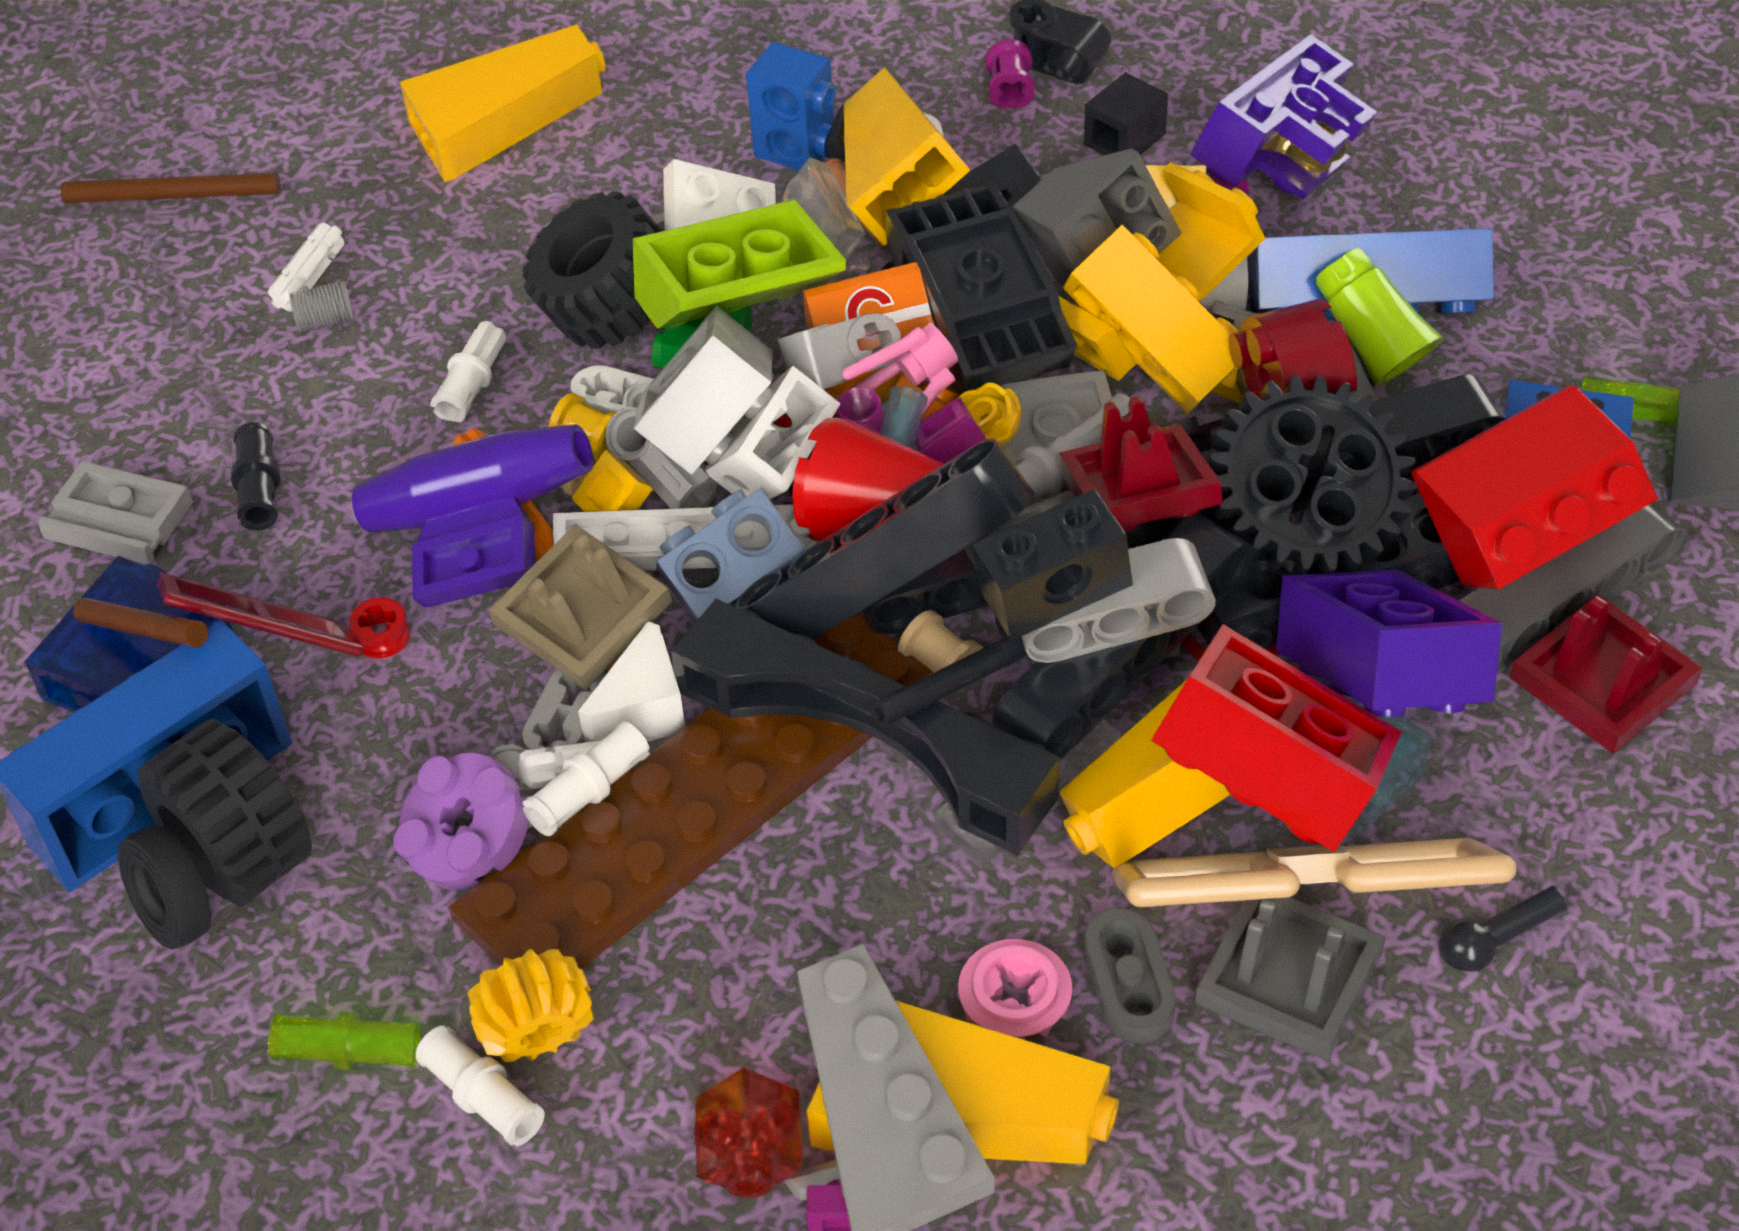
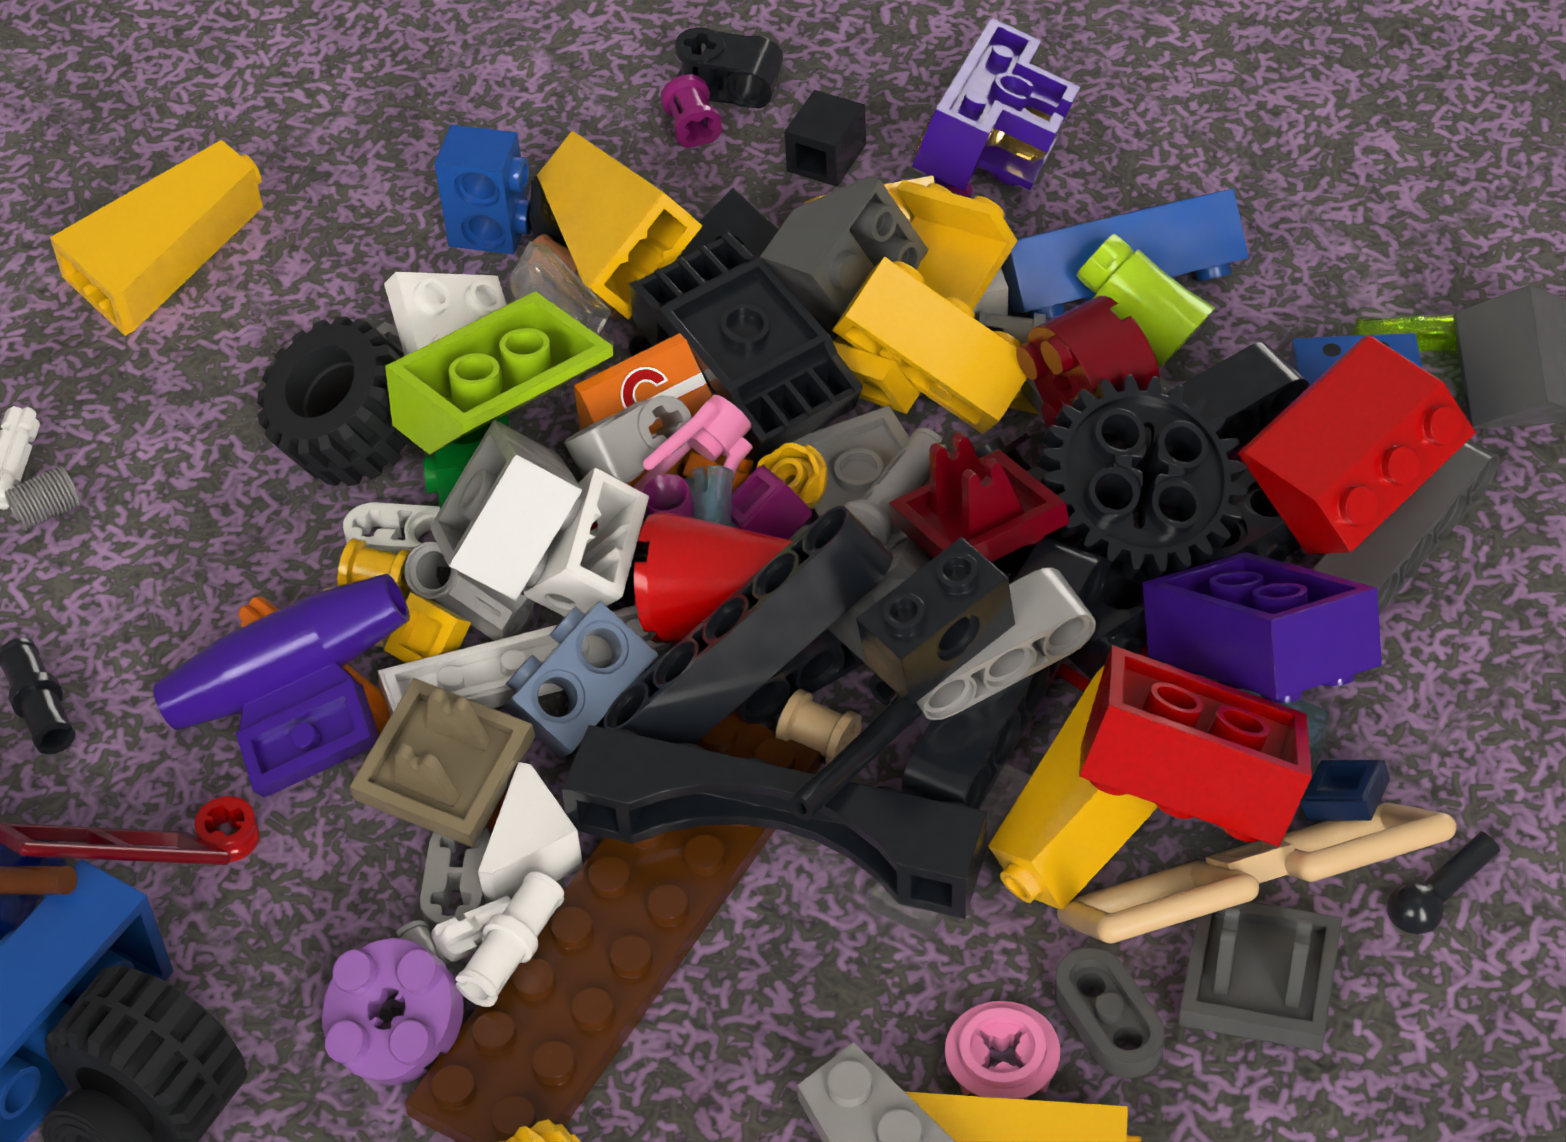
camera: 15 degrees left, 0 degrees up
white axle [430,321,506,423] -> none
dark red plate [1509,594,1703,754] -> none
none -> dark blue tile [1301,760,1390,821]

